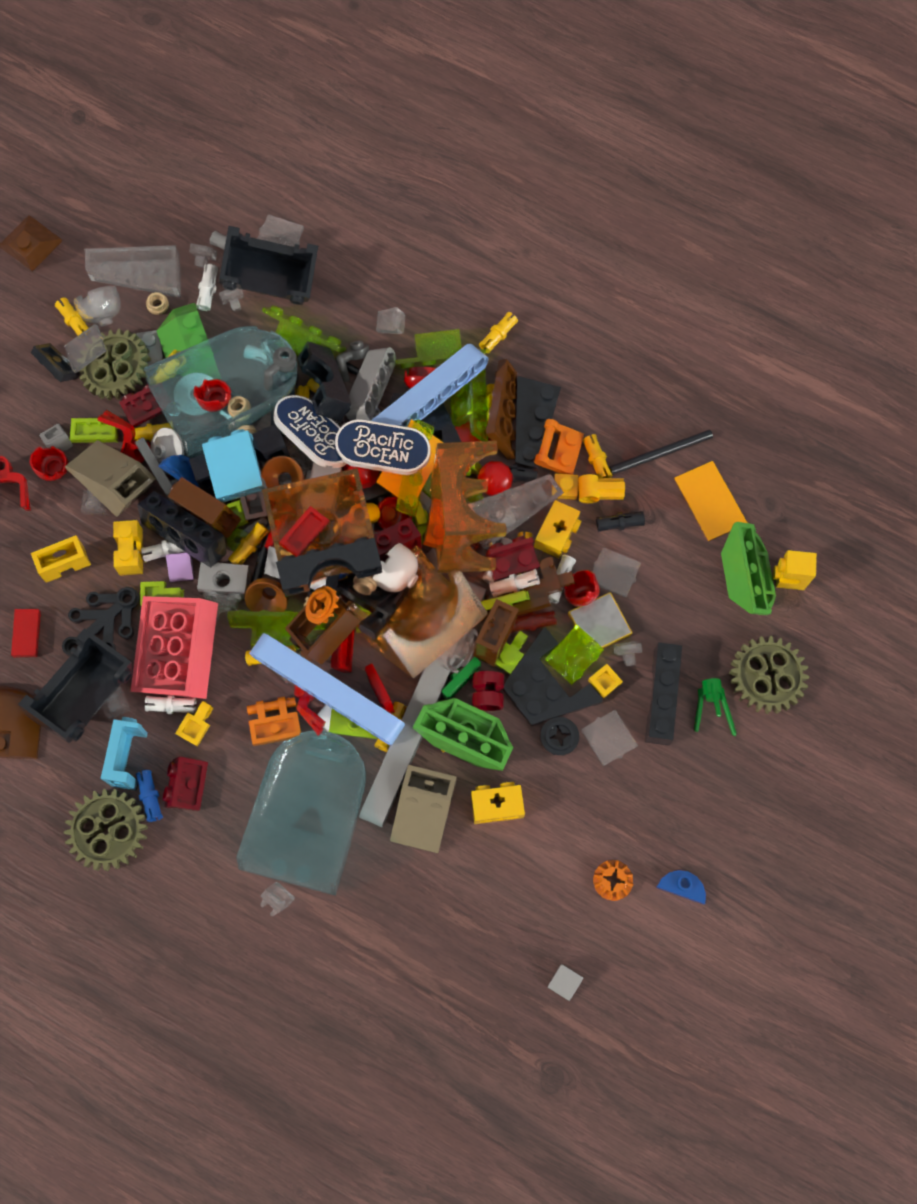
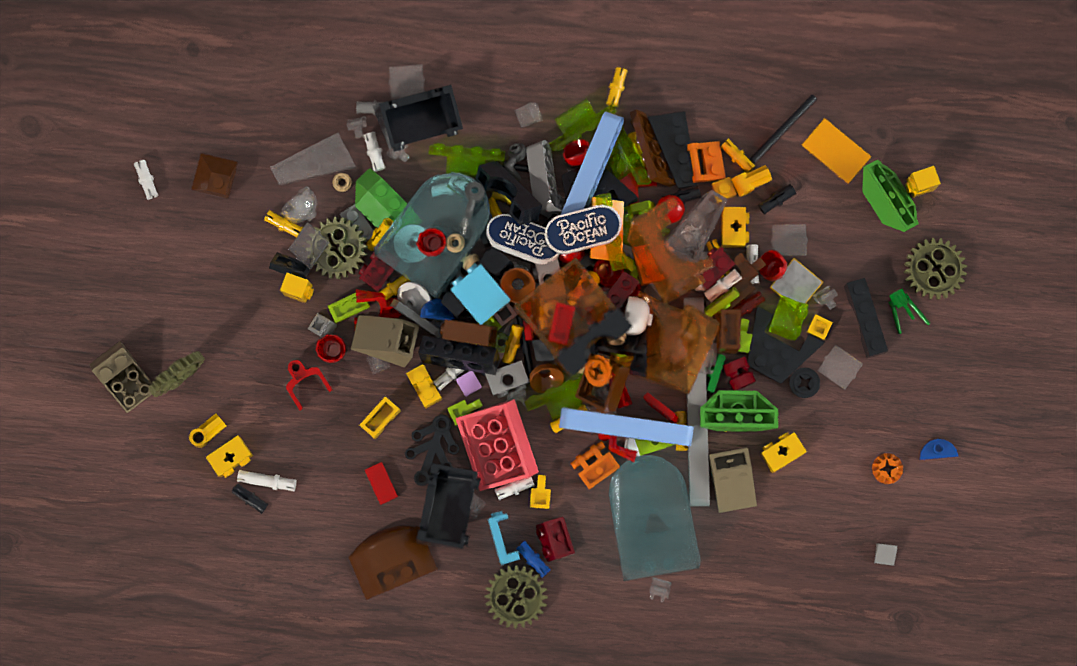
camera: 20 degrees left, 10 degrees up
none -> yellow brick [280,273,314,303]

